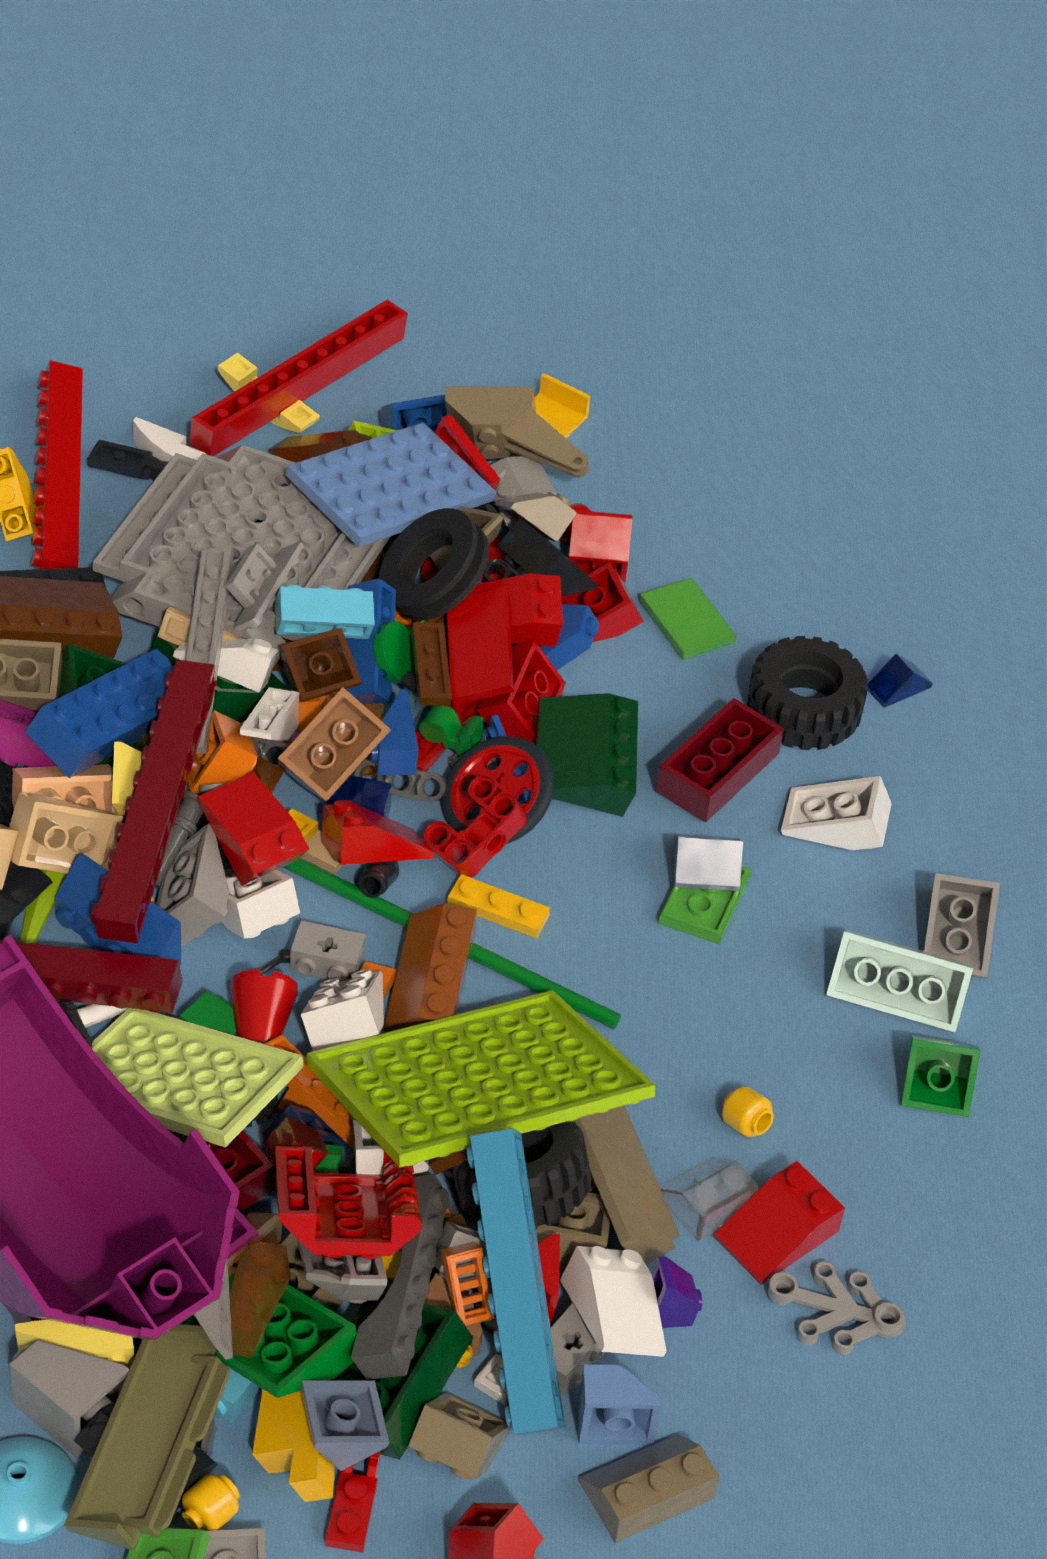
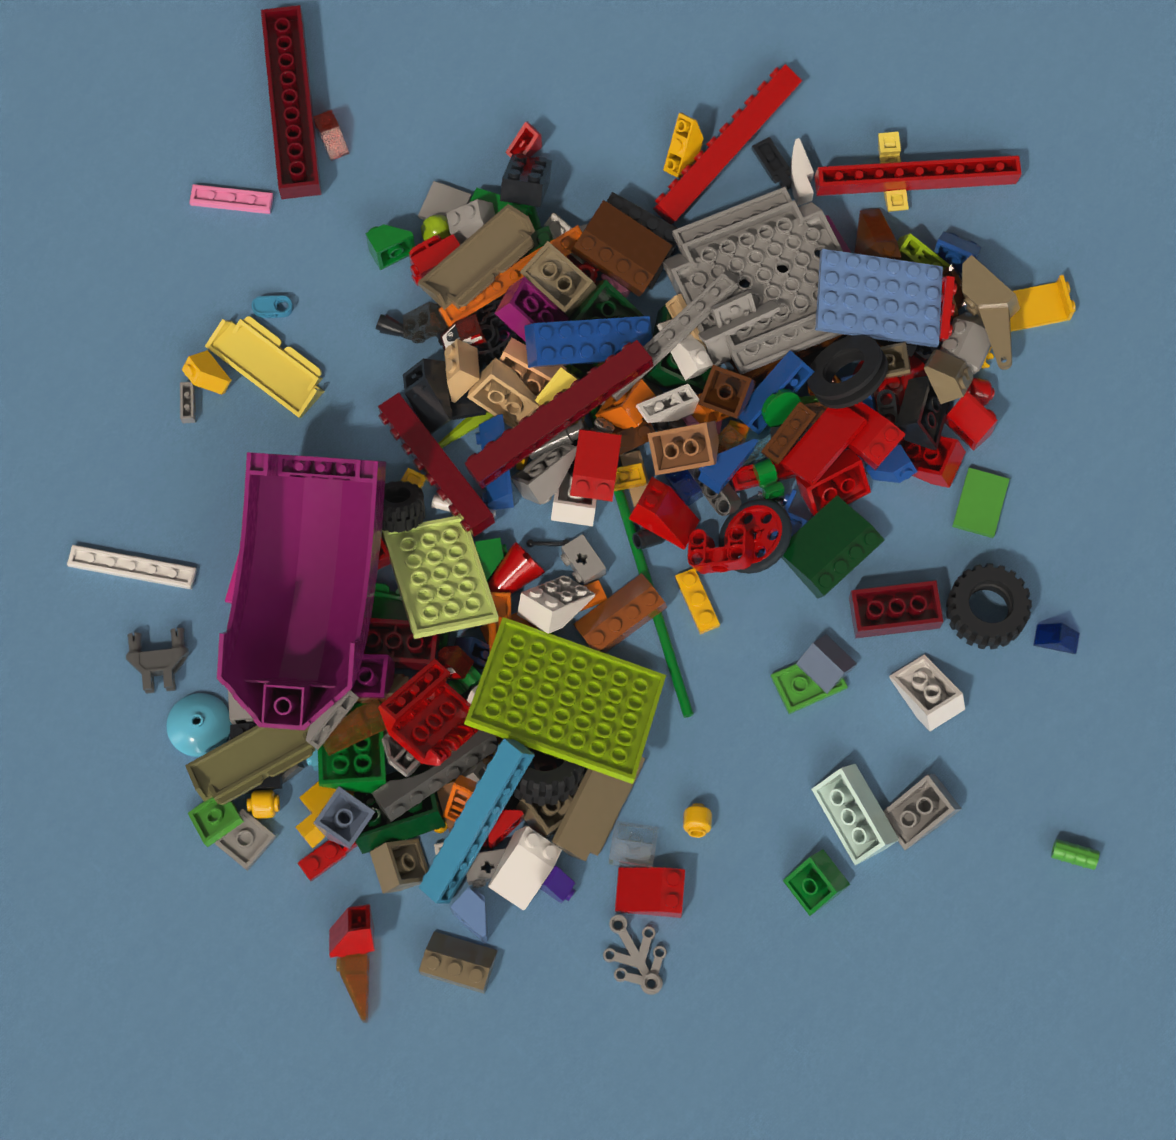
camera: 50 degrees right, 25 degrees up
medium azure brick [275,585,375,639] -> none

